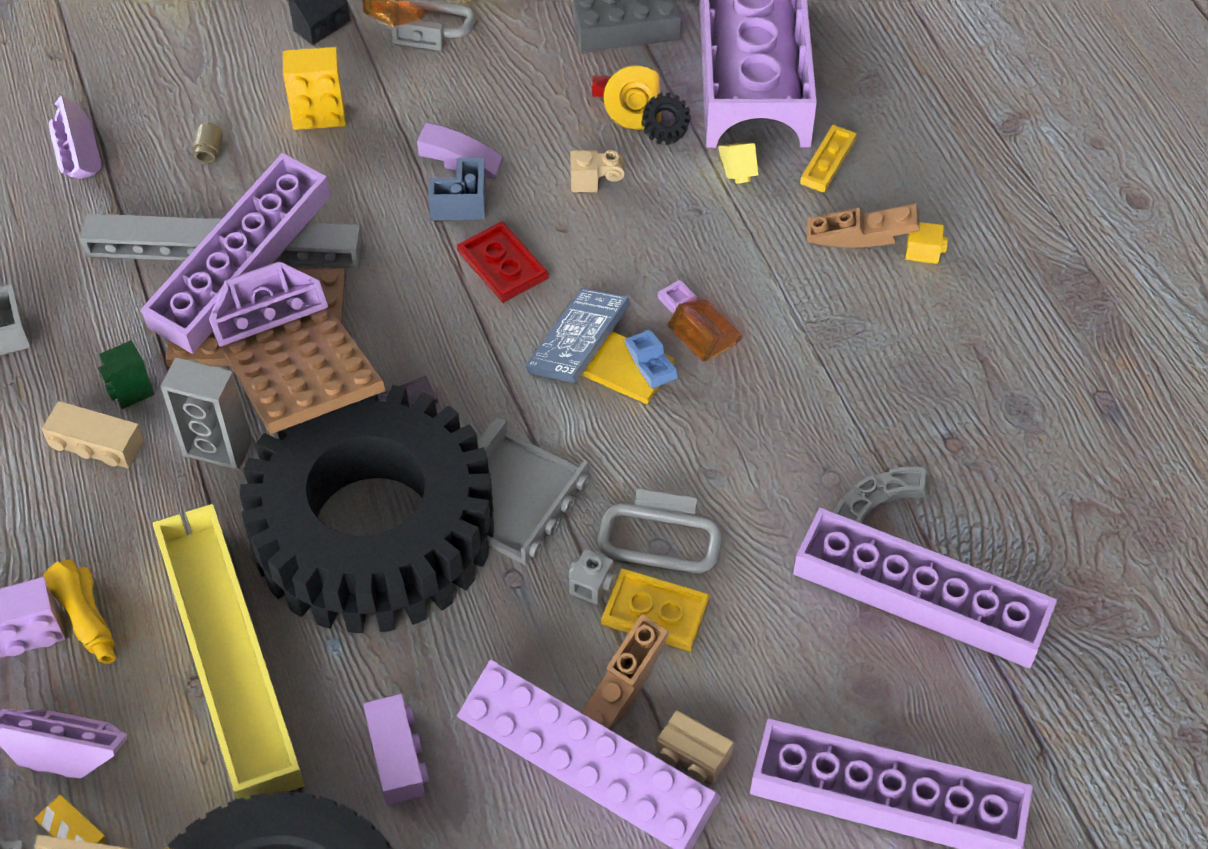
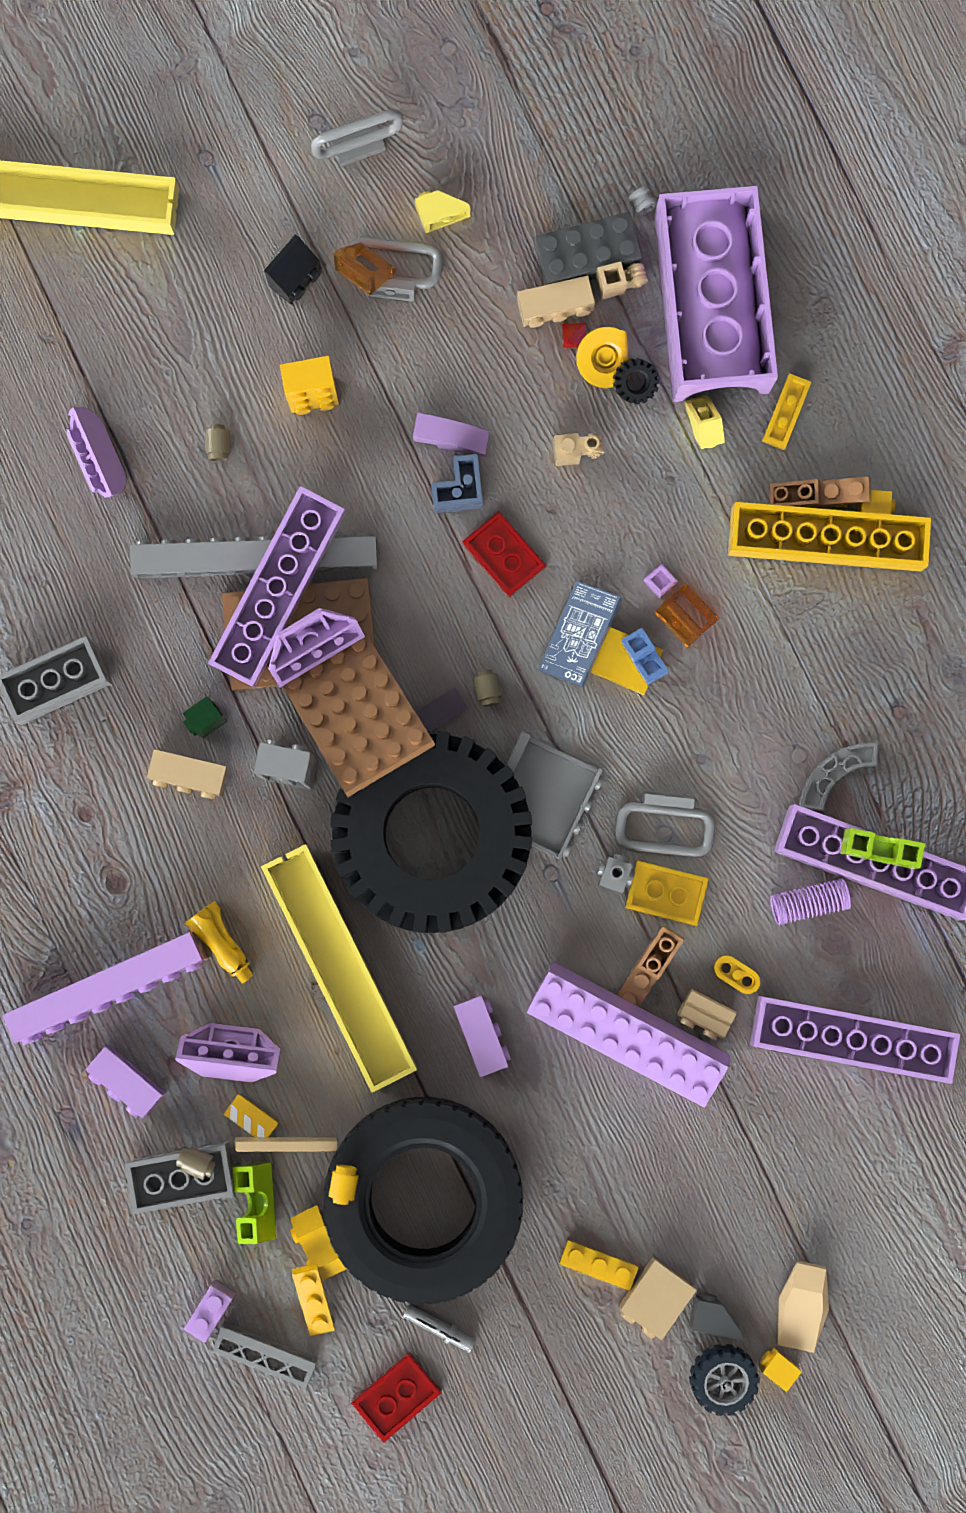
camera: 10 degrees left, 30 degrees up
none -> dark tan brick [473,670,502,707]
none -> tan brick [517,275,595,328]
none -> tan brick [596,261,648,300]
none -> yellow plate [713,955,760,994]
none -> yellow brick [728,502,931,572]
none -> lavender piece [770,878,851,926]
none -> lime arch [840,828,925,869]

